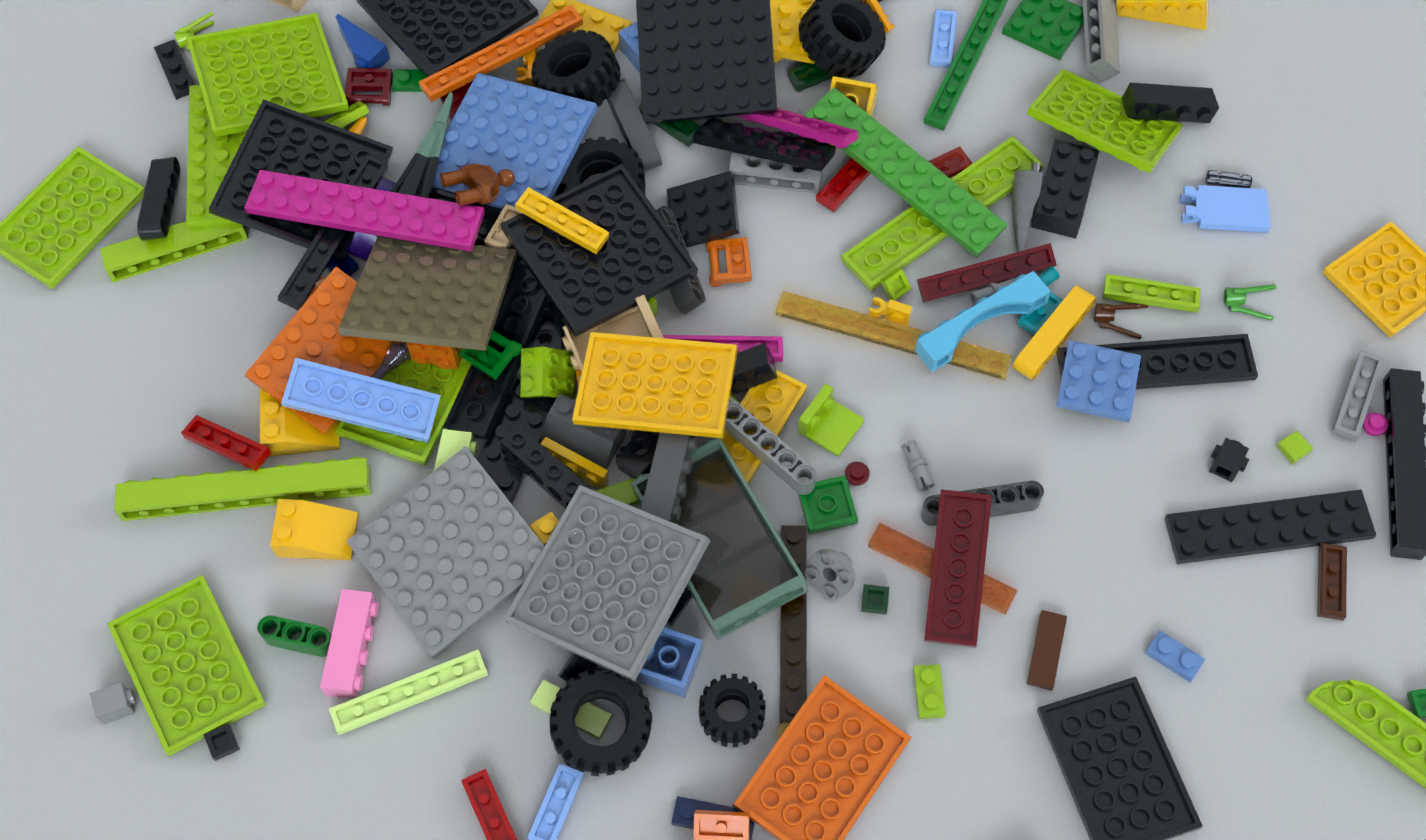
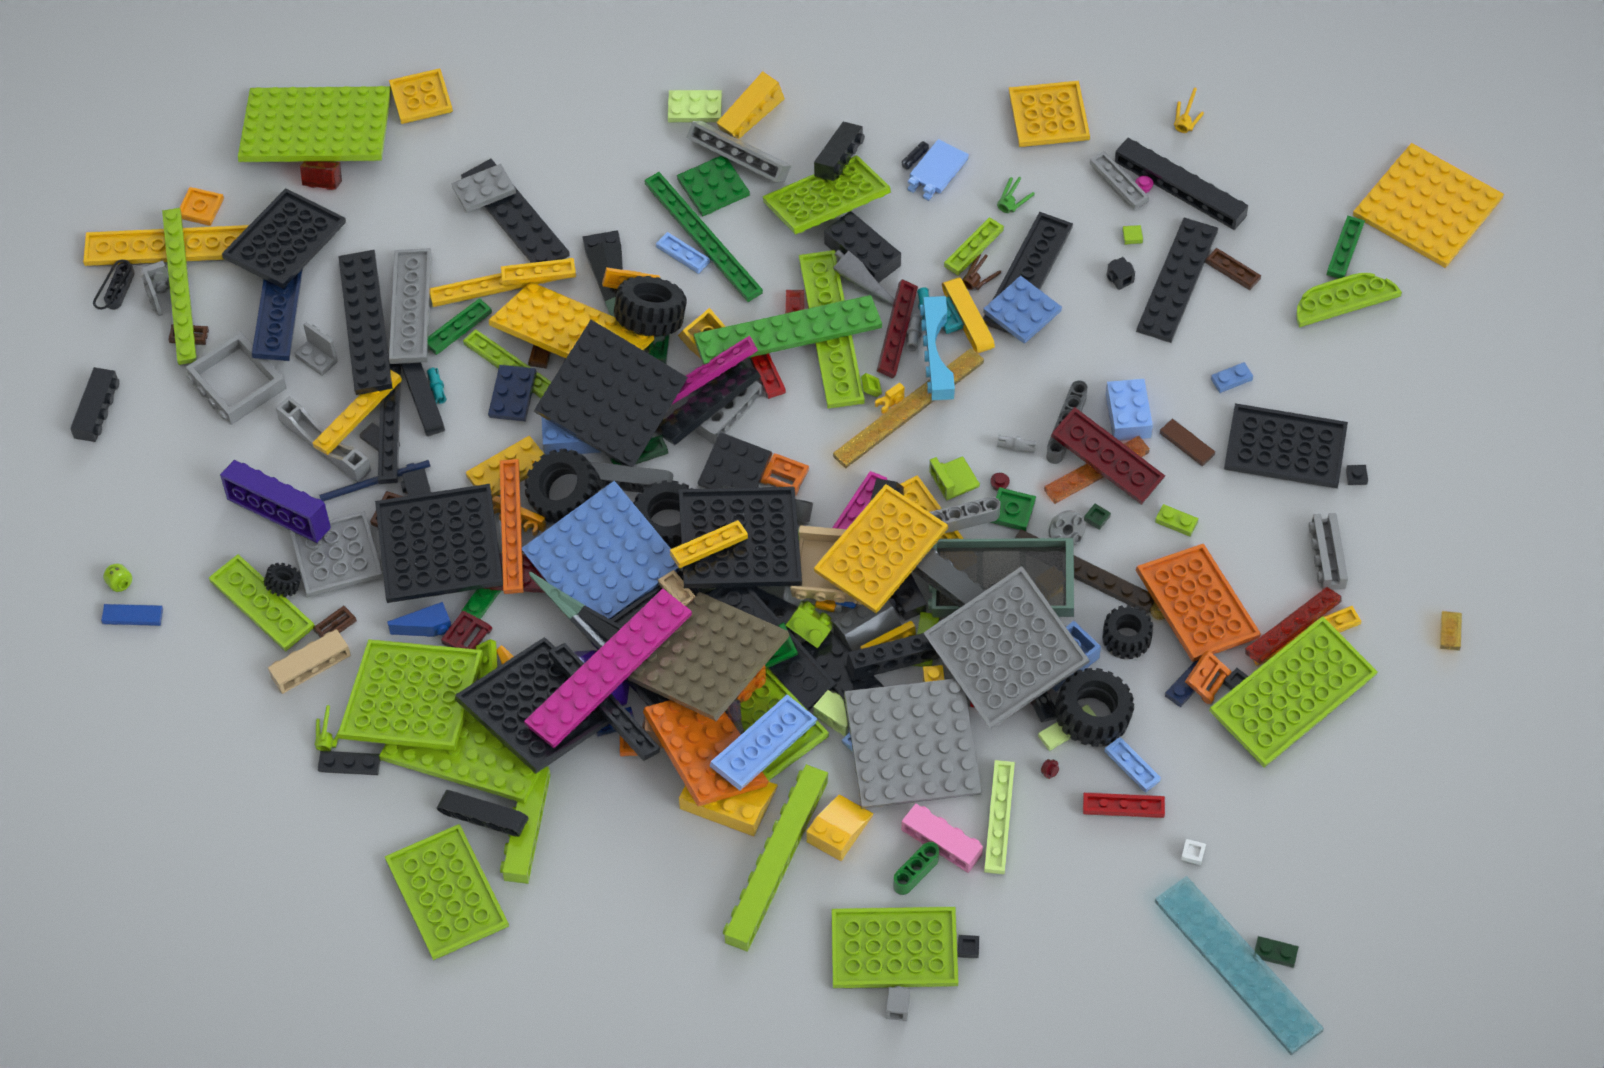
camera: 60 degrees left, 5 degrees down
red plate [181,415,271,471] -> none
dark orange connector [440,163,515,207] -> none
none -> dark red plate [1041,759,1059,779]
none -> light blue brick [1105,379,1153,441]

